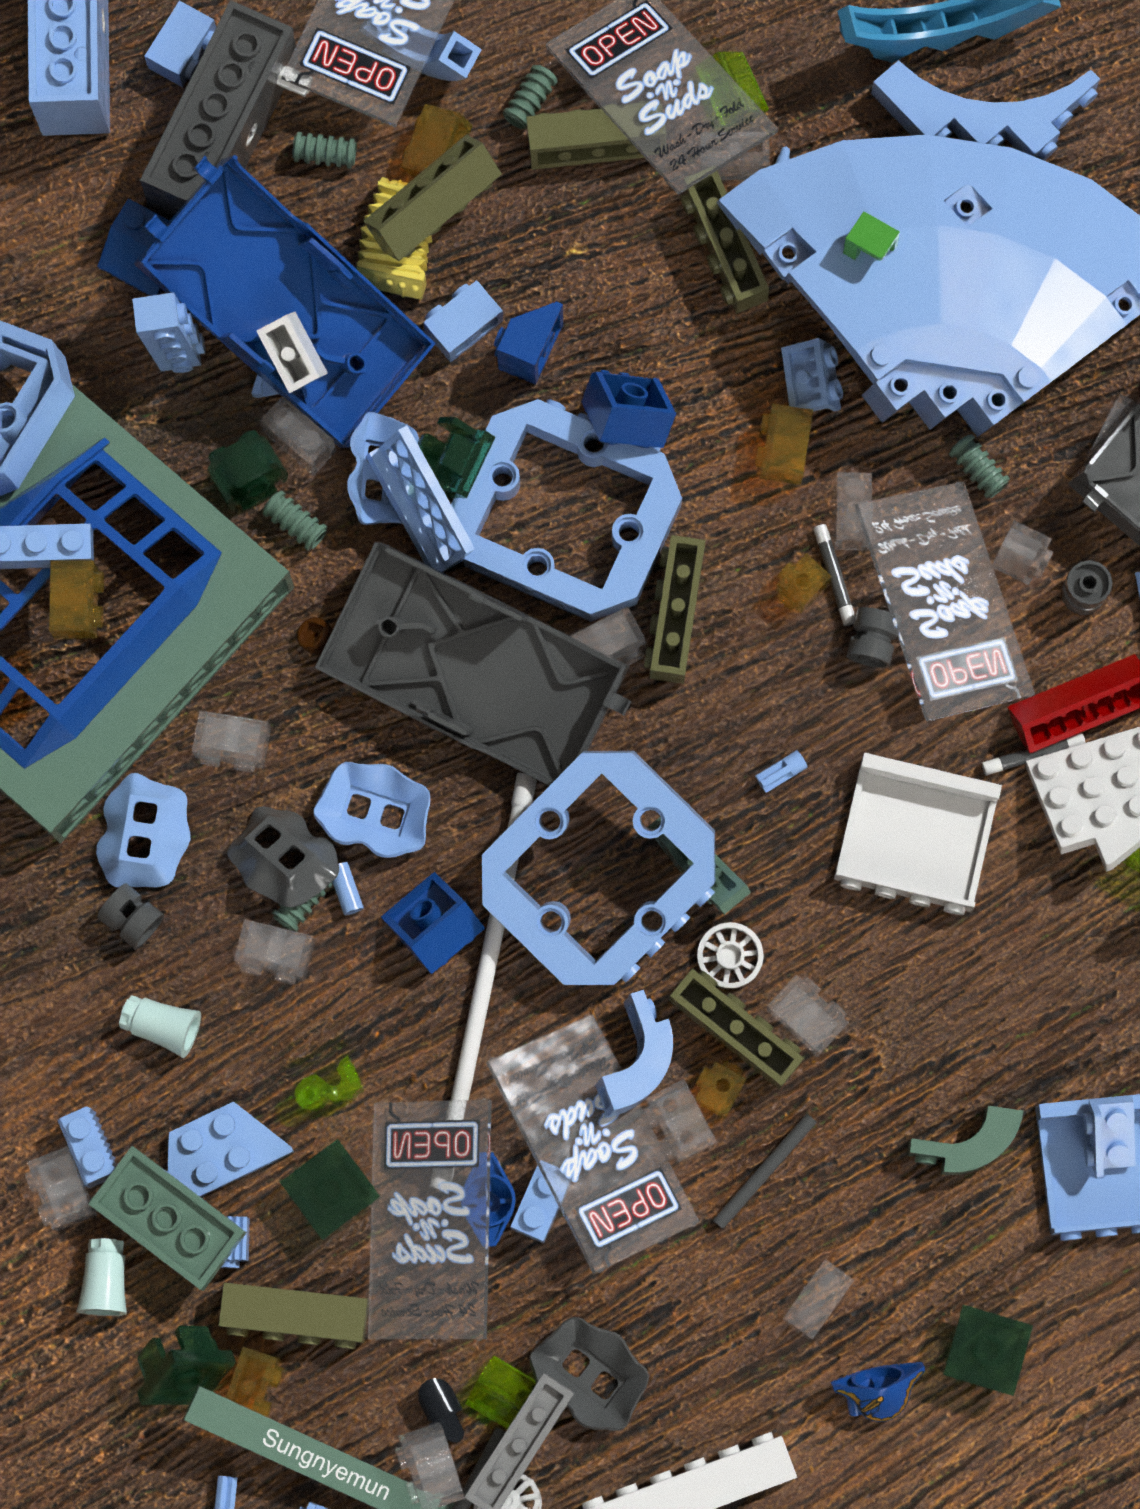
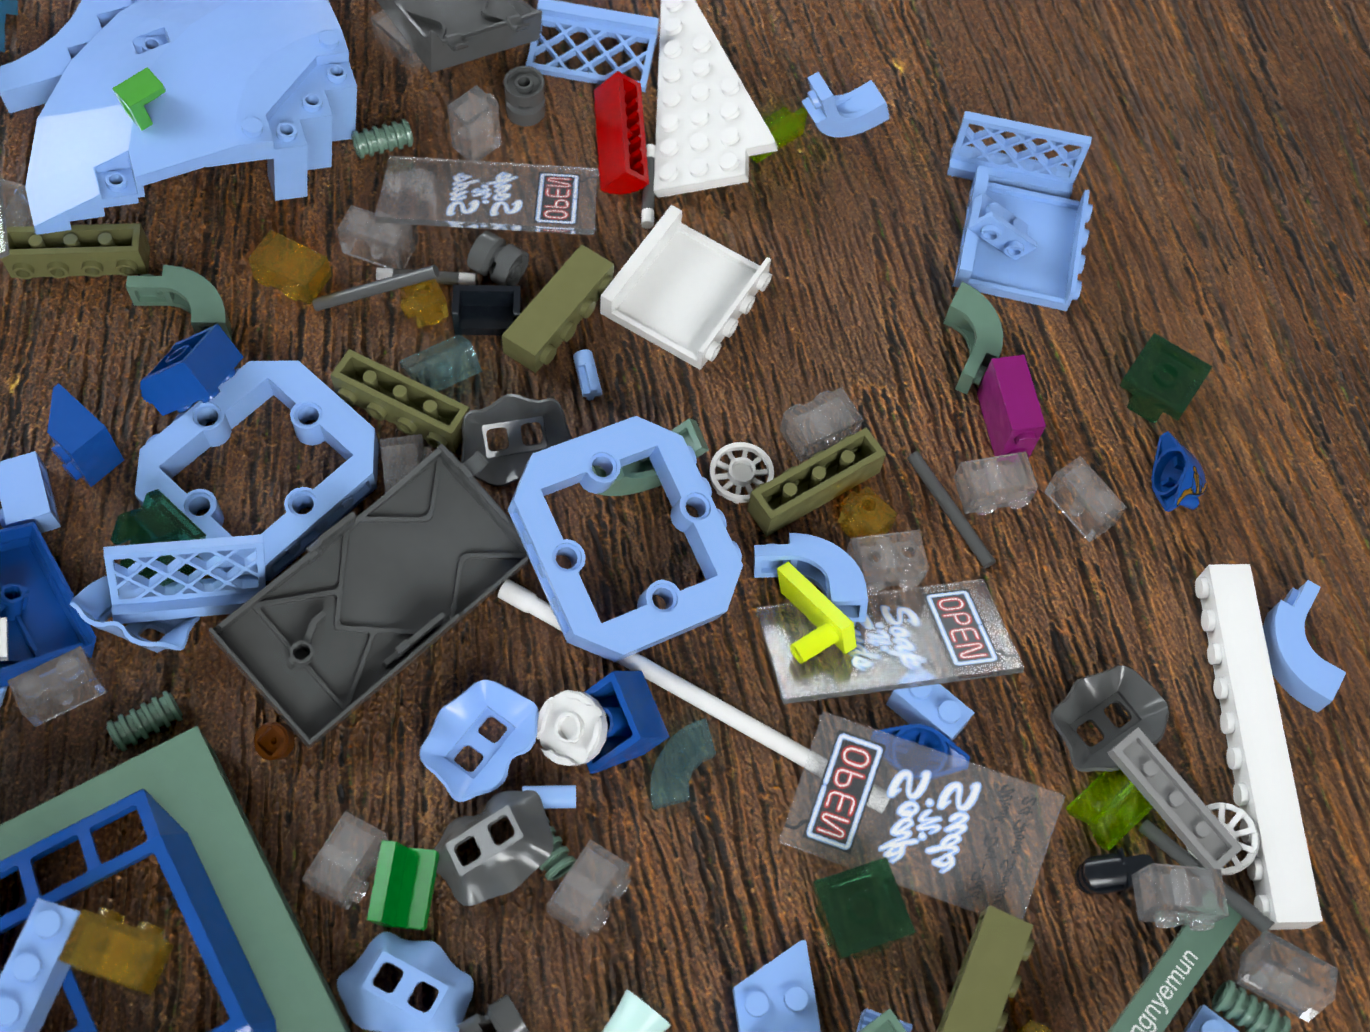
camera: 80 degrees left, 15 degrees down
clear green brick [207,430,288,511] -> none
clear neon green leg [294,1055,365,1112] -> none
light blue bracket [781,338,843,416] -> none
none -> sand green arch [126,265,232,341]
none -> dark grey bar [312,264,439,311]
none -> green panel [367,840,439,930]
none -> clear light blue panel [399,335,483,392]
none -> black panel [452,285,522,336]
none -> dark grey piece [461,394,572,487]
none -> olive brick [502,244,614,373]
none -> white tile [537,690,608,766]
none -> clear light blue tile [650,718,716,810]
none -> neon yellow piece [777,562,857,664]
none -> clear brick [953,451,1039,515]
none -> magenta brick [977,355,1046,464]

